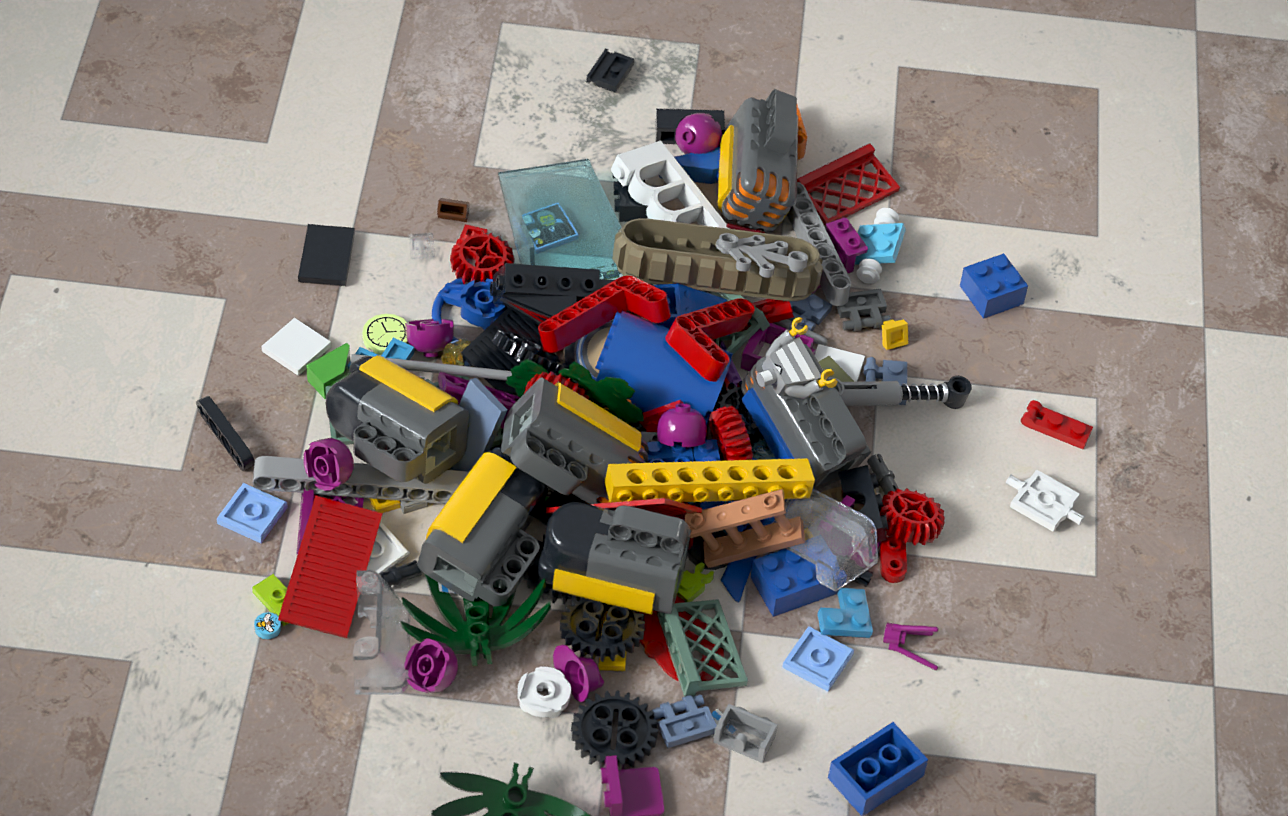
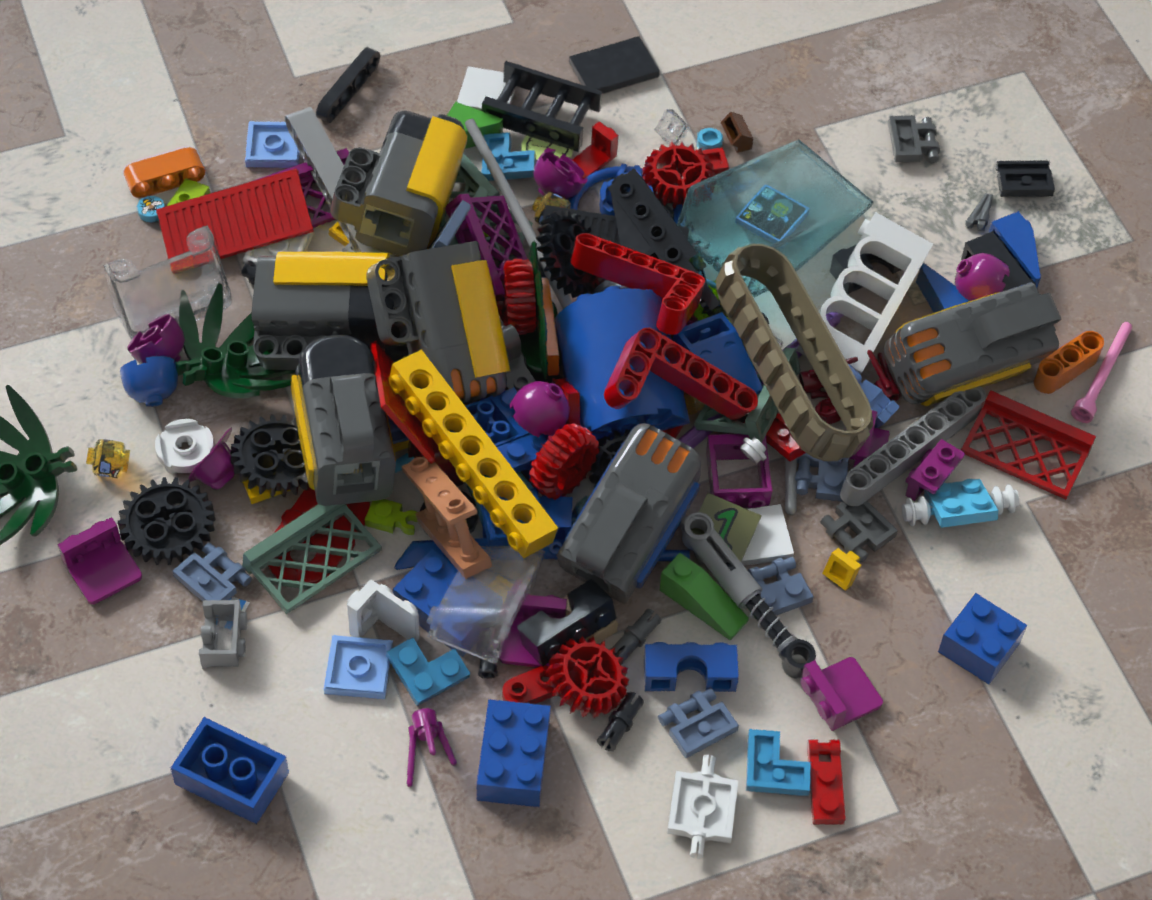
camera: 65 degrees right, 5 degrees up
magenta cylinder [303,438,354,491] -> none
light grey plant [716,233,808,278] -> none
light grey torso [756,317,837,399] -> none
none -> clear yellow head [86,439,130,478]
none -> blue cylinder [120,356,178,407]
none -> orange beam [123,147,206,198]
none -> white bracket [347,579,420,642]
none -> blue brick [476,699,551,807]
none -> black fence [482,61,602,152]
none -> red bracket [572,121,618,179]
none -> black pin [597,692,644,751]
none -> blue arch [644,642,739,692]
none -> sand blue plate [658,688,739,759]
none -> bright green slope [659,553,749,641]
none -> medium azure tile [697,128,723,150]
none -> white plate [740,437,767,464]
none -> dark azure plate [746,729,811,796]
none -> magenta bracket [800,657,883,731]
none -> dark grey plate [888,115,940,163]
none -> dark grey piece [966,193,993,231]
none -> blue slope [989,211,1041,288]
none -> bright pink piece [1071,322,1132,423]

